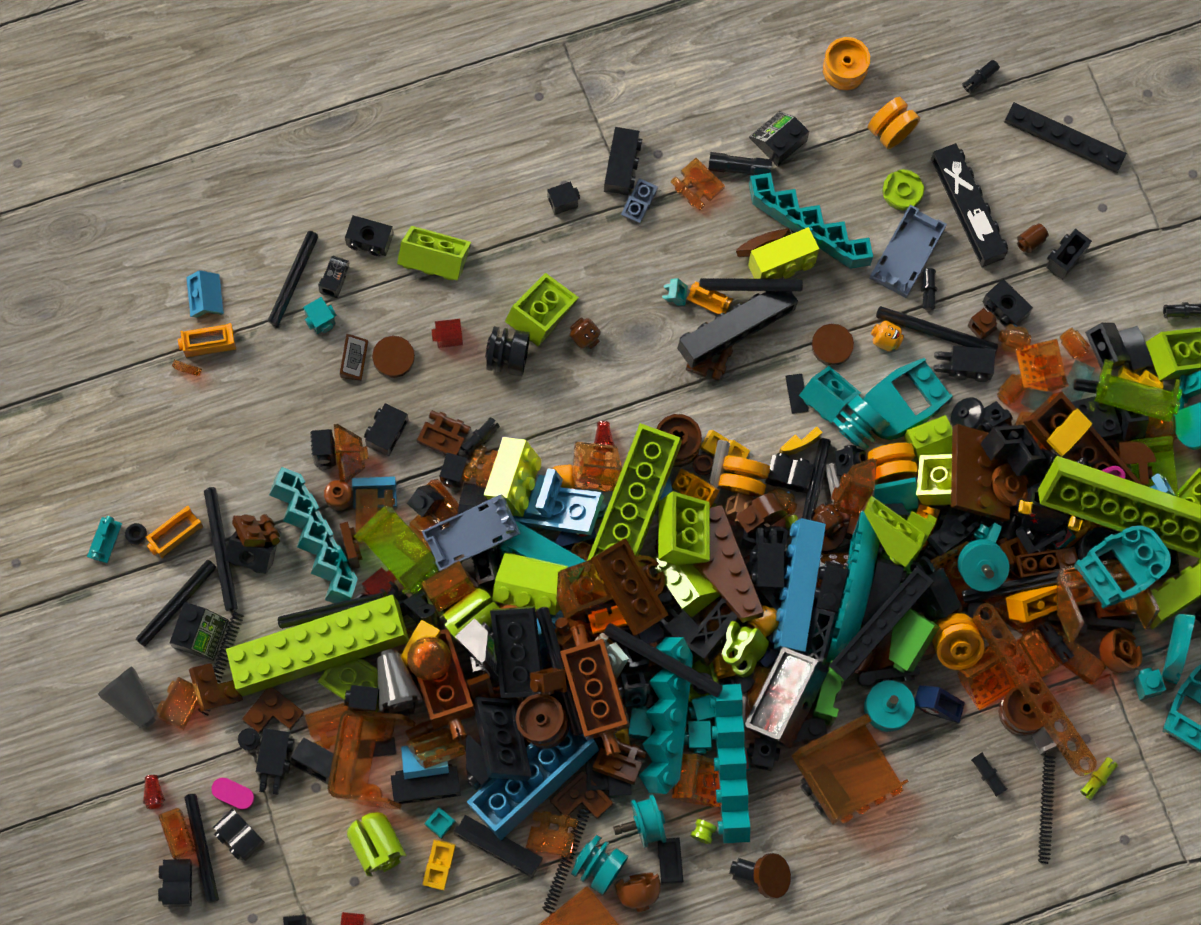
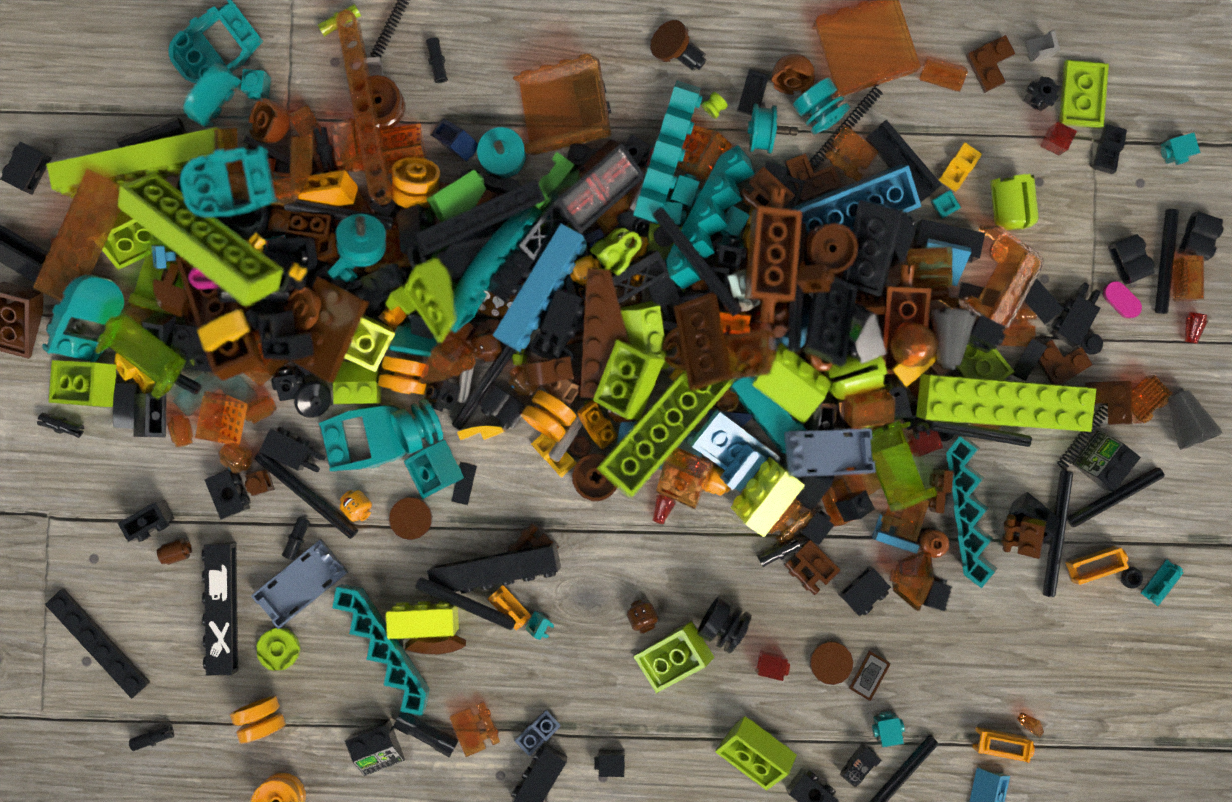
camera: 155 degrees left, 15 degrees up
none -> black sticker [1012,339,1047,381]

